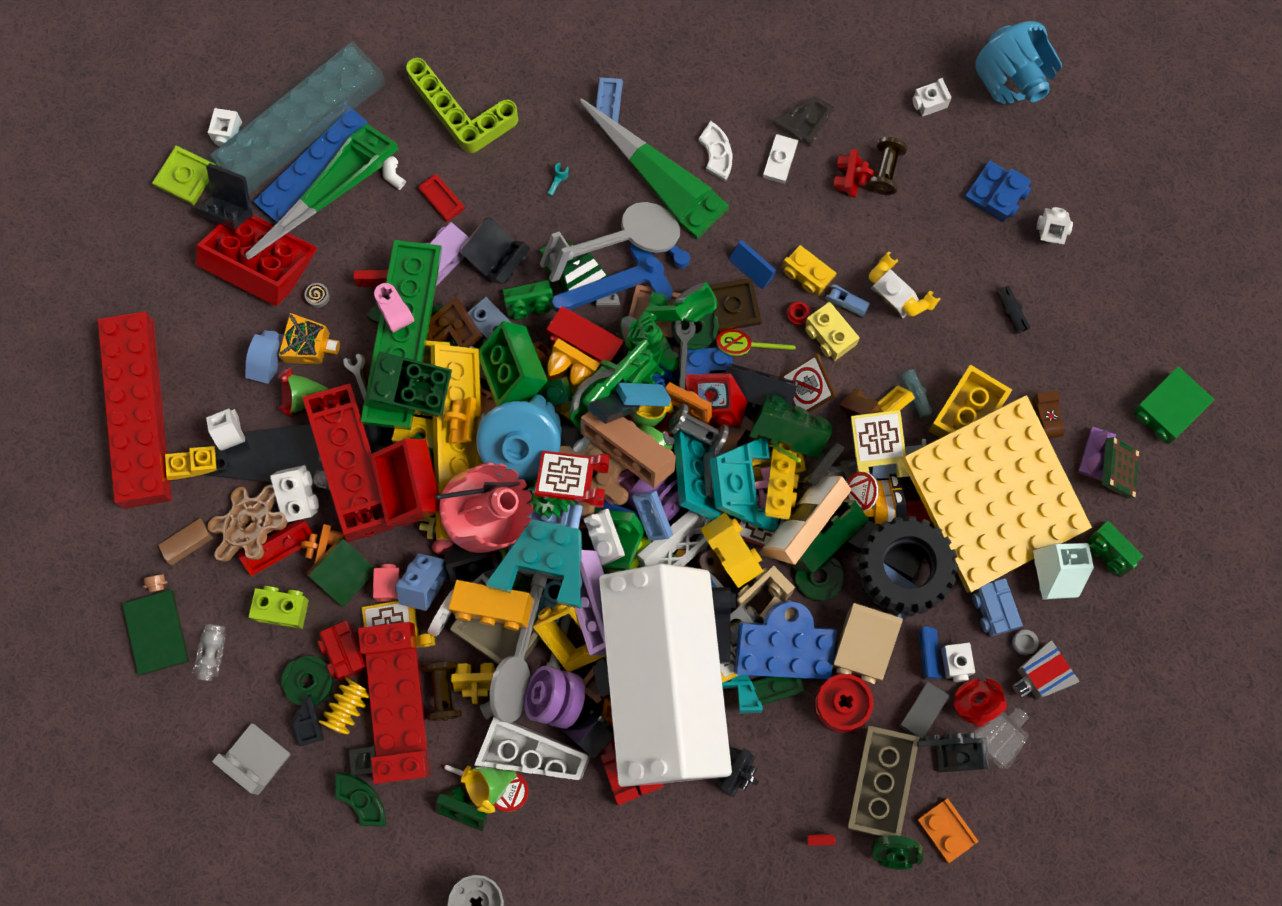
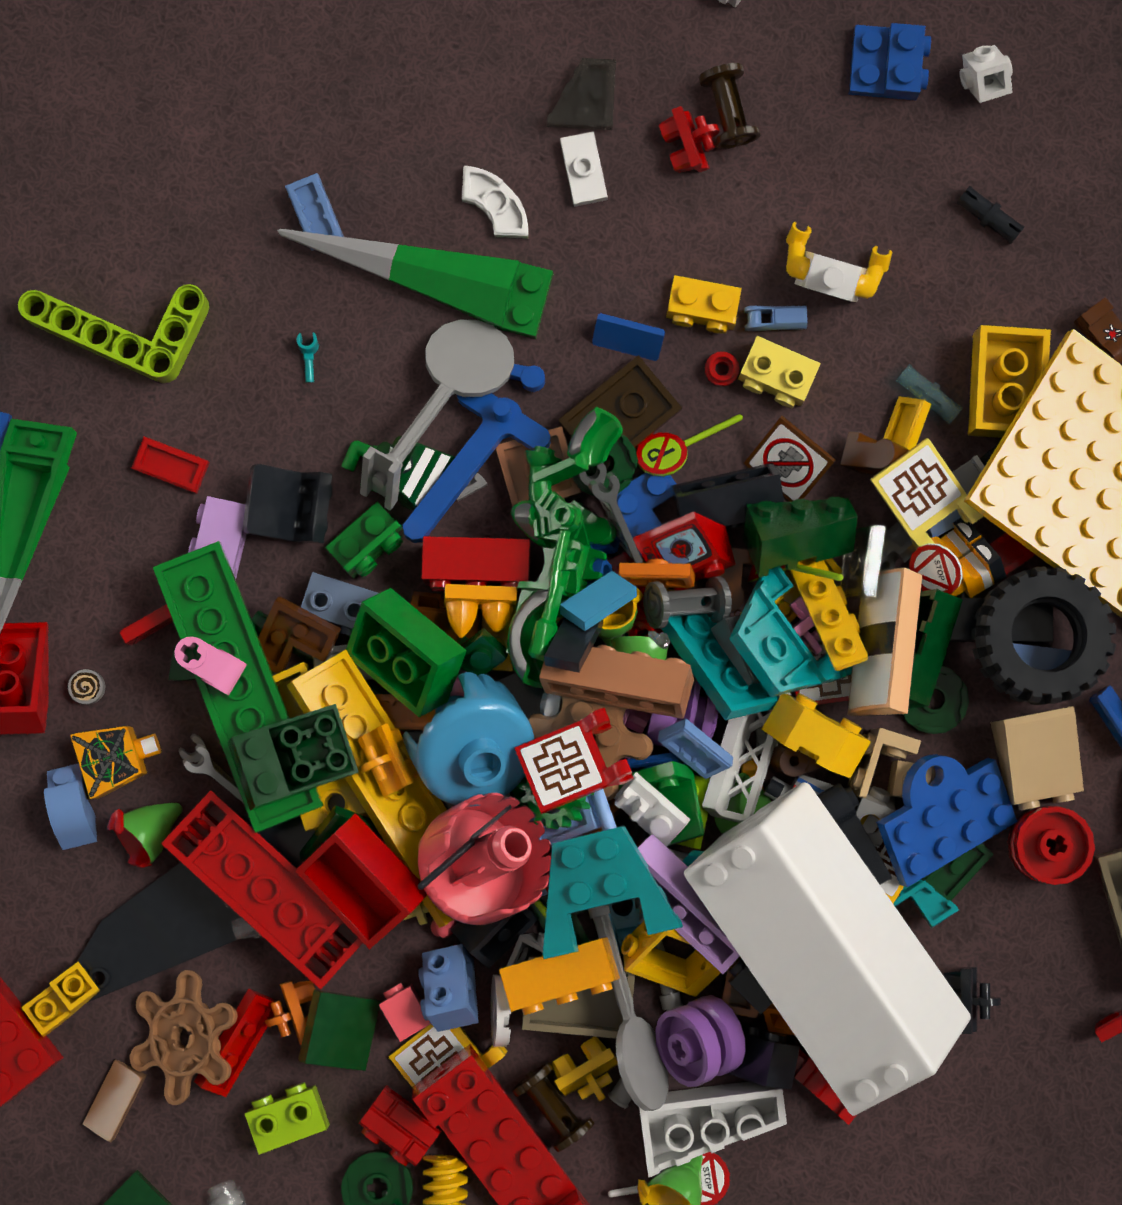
camera: 30 degrees left, 10 degrees up
nougat plate [143,574,168,592] -> none
white brick [206,409,245,451] -> none
white brick [270,465,319,522] -> none
white arm [382,156,406,190] -> none

